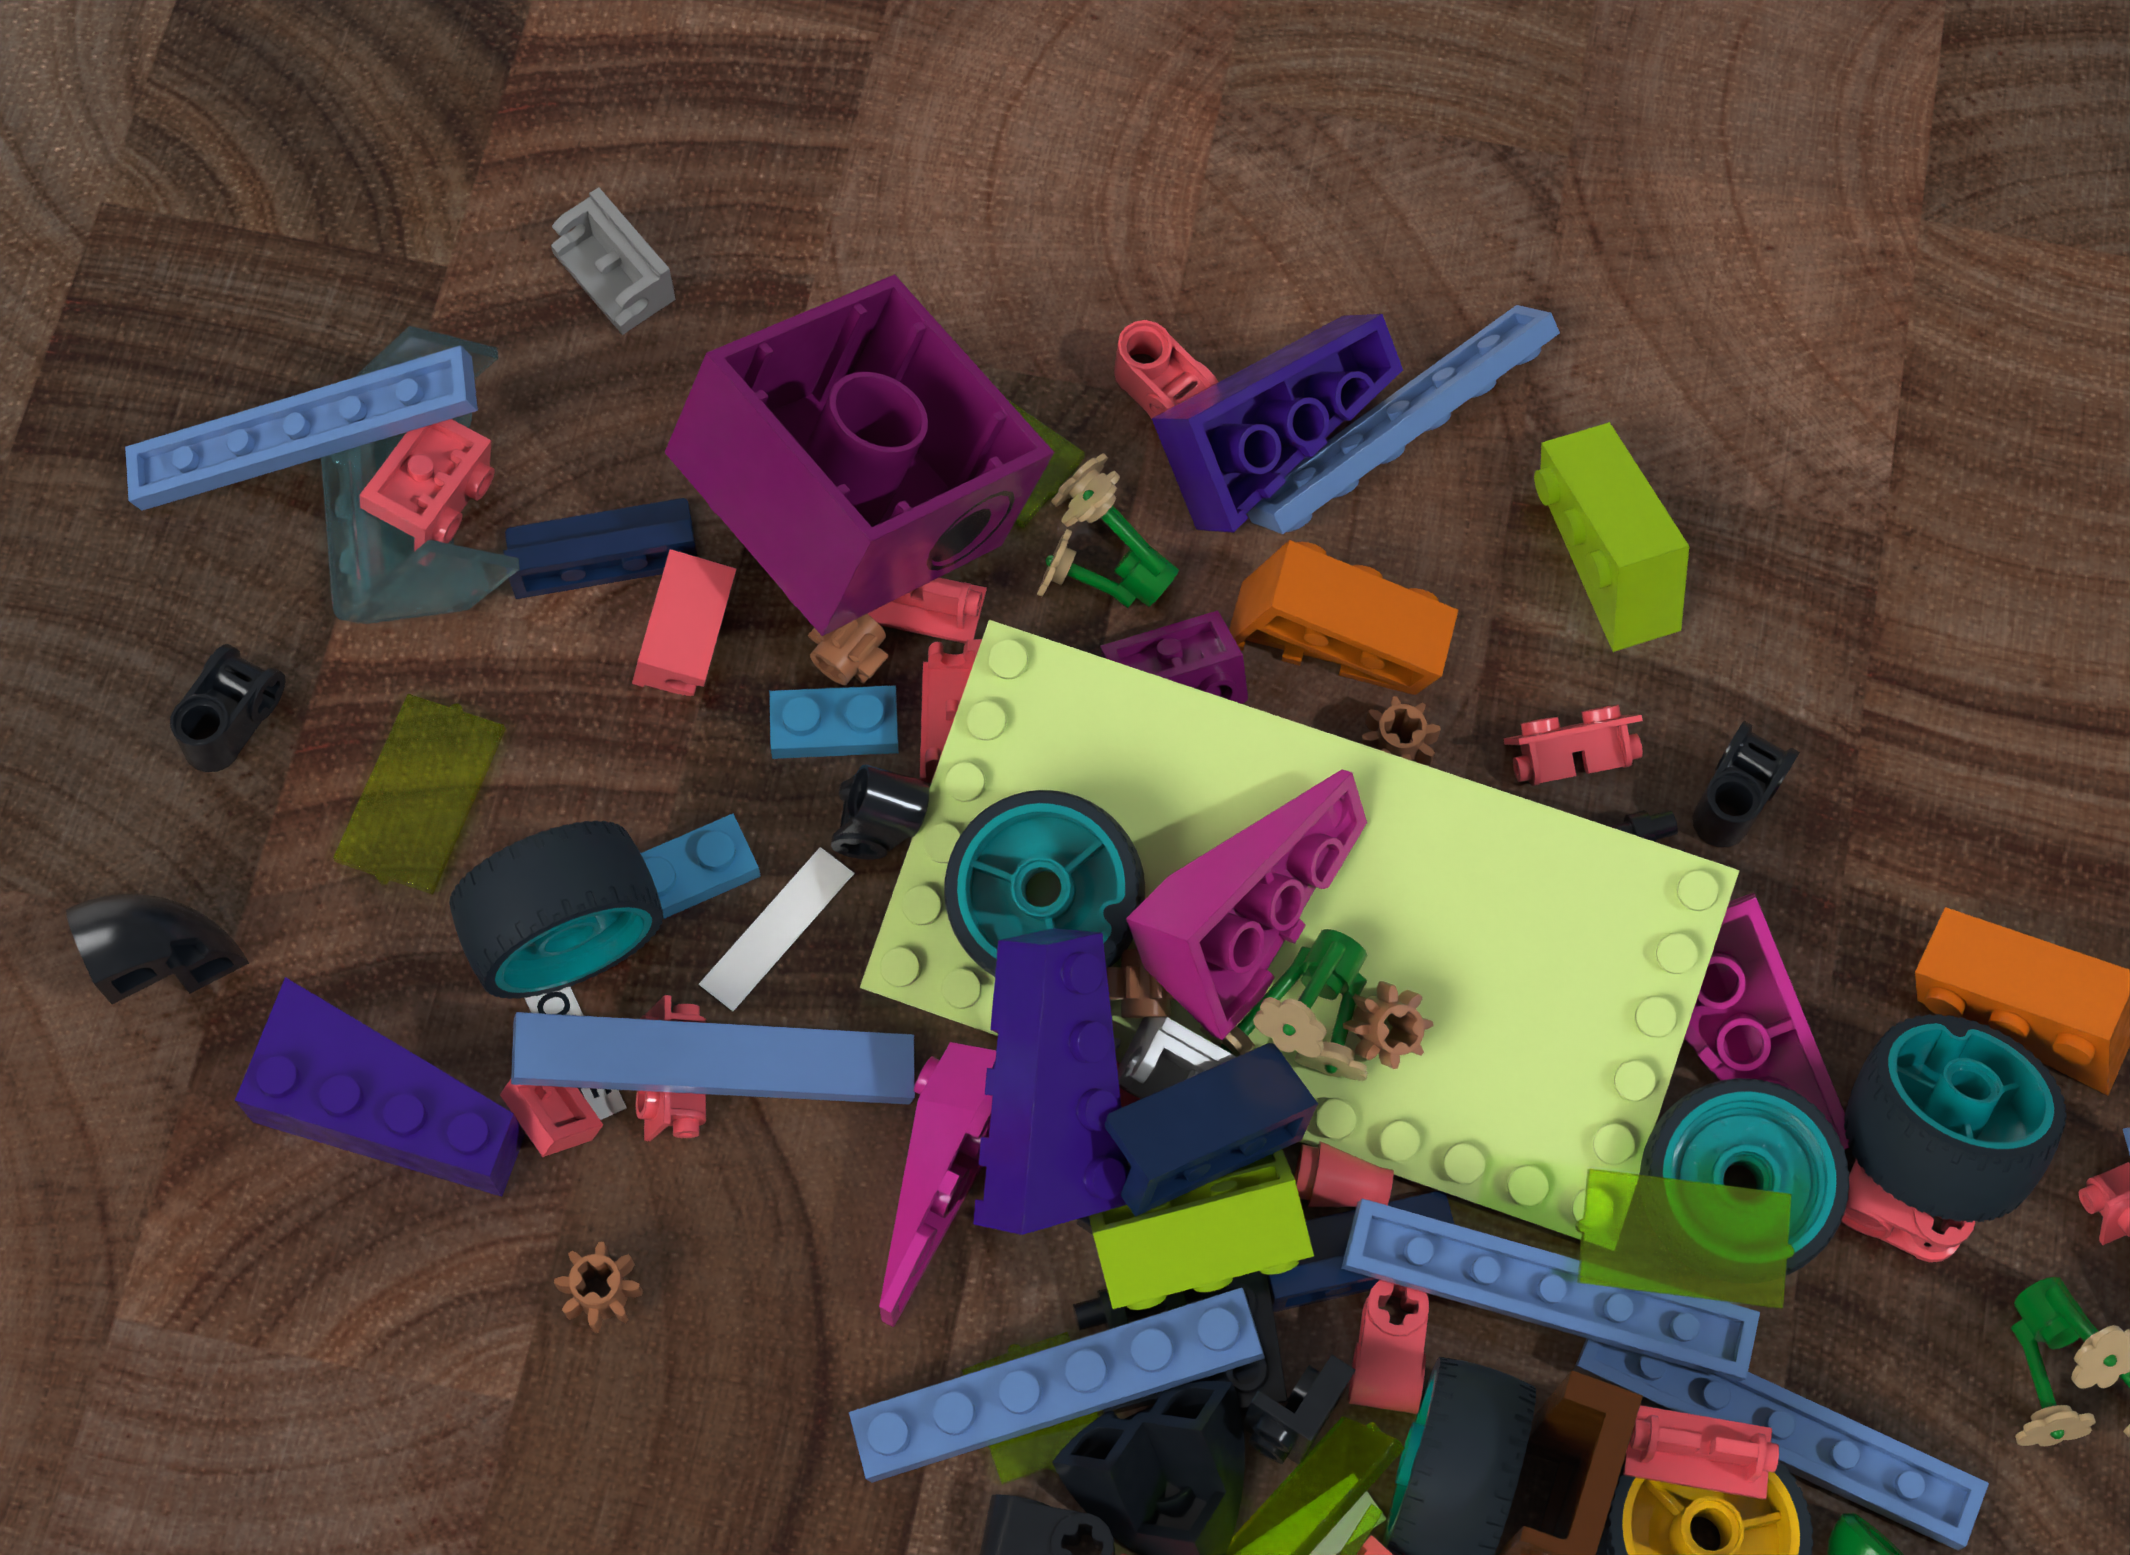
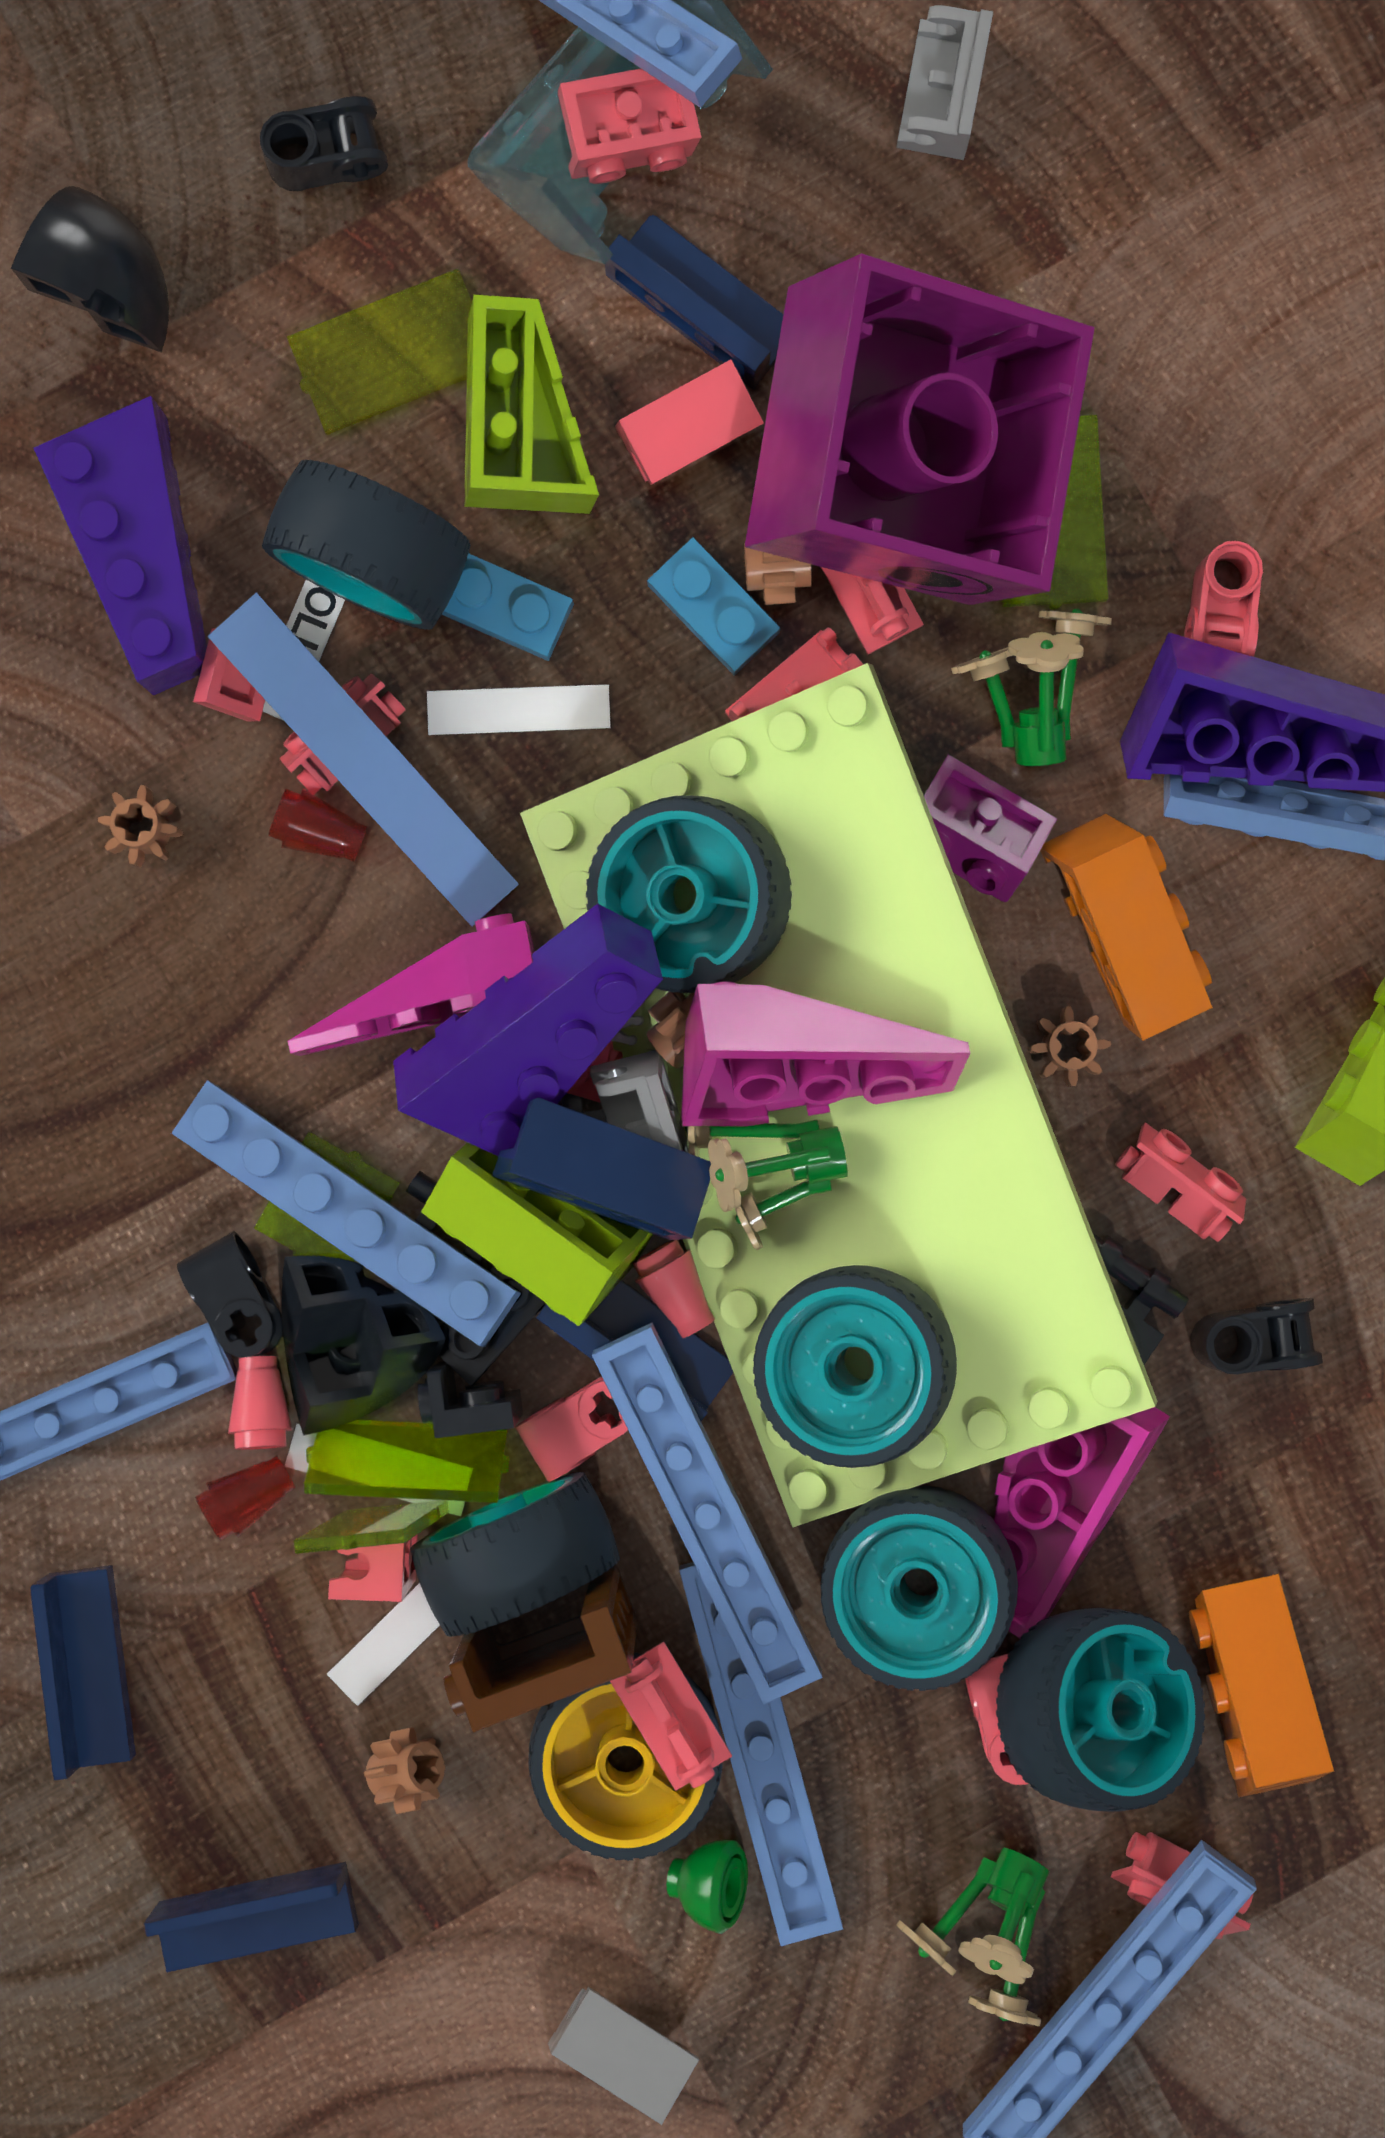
camera: 55 degrees right, 20 degrees up
black piece [831,764,929,860] -> none
nougat gear [1343,981,1433,1069] -> none
clear neon green piece [1575,1168,1794,1309] -> none
none -> clear red cone [268,788,368,862]
none -> lime wedge [464,295,599,514]
none -> teal wheel [753,1265,957,1468]

